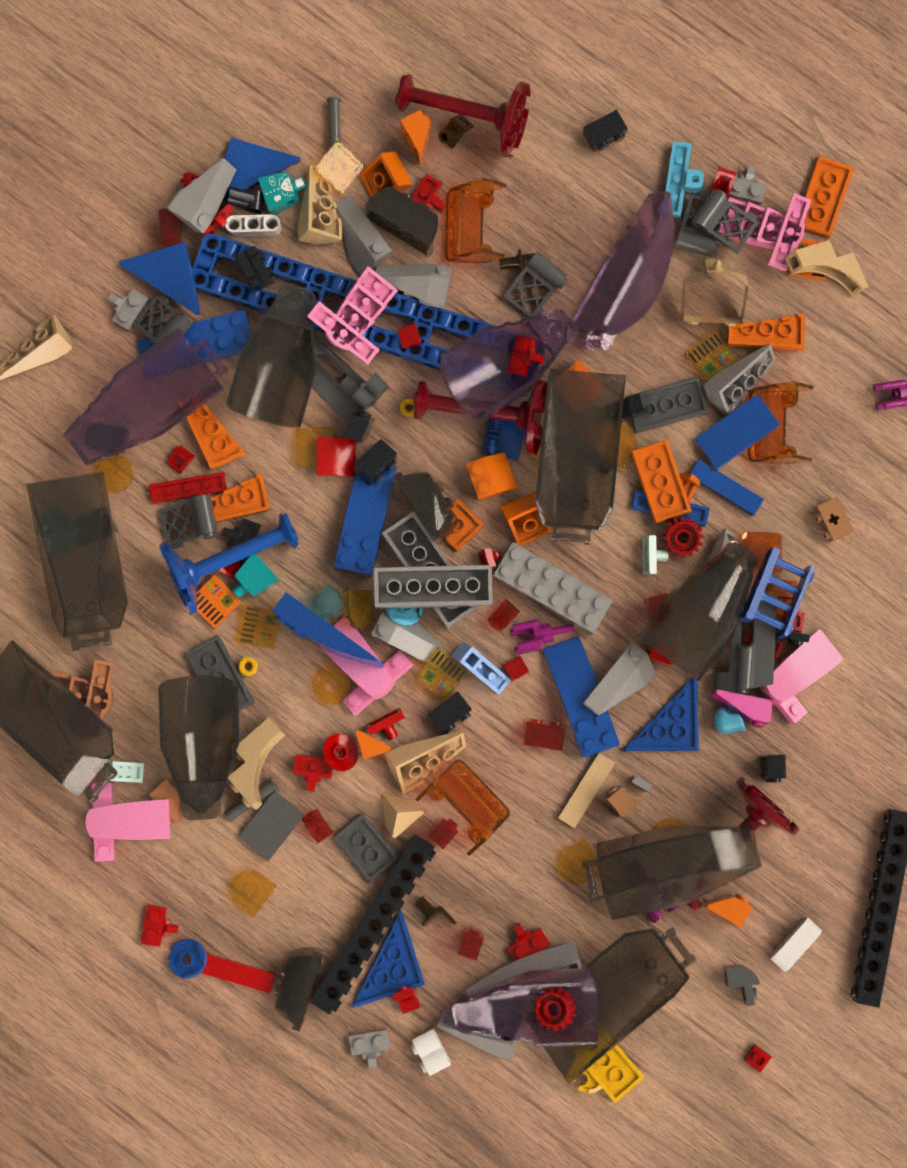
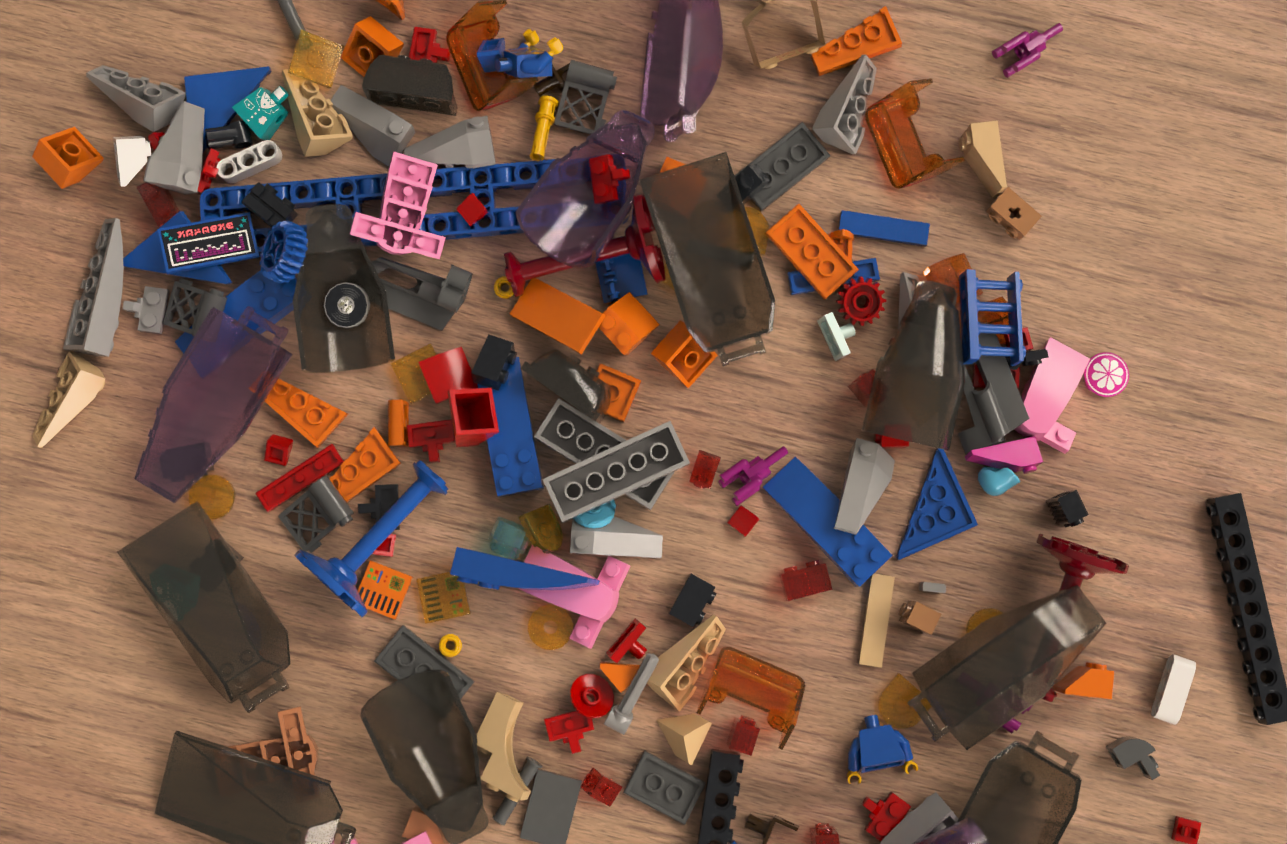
camera: 25 degrees left, 0 degrees up
light aqua tile [106,761,144,783] -> none
teal torso [232,554,280,599] -> none
black brick [343,410,375,443] -> none
clear yellow tile [415,647,468,701] -> none
light blue slope [451,641,511,695] -> none
red tile [478,547,502,568] -> none
light grey brick [493,542,613,635] -> none
clear yellow tile [684,330,738,382] -> none
blue tile [695,394,780,470] -> none
none -> orange slope [32,127,104,189]
none -> light grey wedge [63,218,124,357]
none -> light grey wedge [86,65,186,132]
none -> white slope [113,136,151,186]
none -> tile [157,212,259,275]
none -> blue gear [260,221,308,283]
none -> black tile [324,282,370,328]
none -> orange brick [388,399,409,447]
none -> red hinge [407,419,455,463]
none -> red slope [448,388,499,447]
none -> blue slope [477,38,505,72]
none -> blue torso [495,29,563,78]
none -> orange tile [509,278,605,355]
none -> yellow pin [530,95,558,161]
none -> light grey axle [604,653,659,735]
none -> blue torso [847,715,918,784]
none -> tan slope [959,121,1007,198]
none -> dish [1084,352,1129,397]

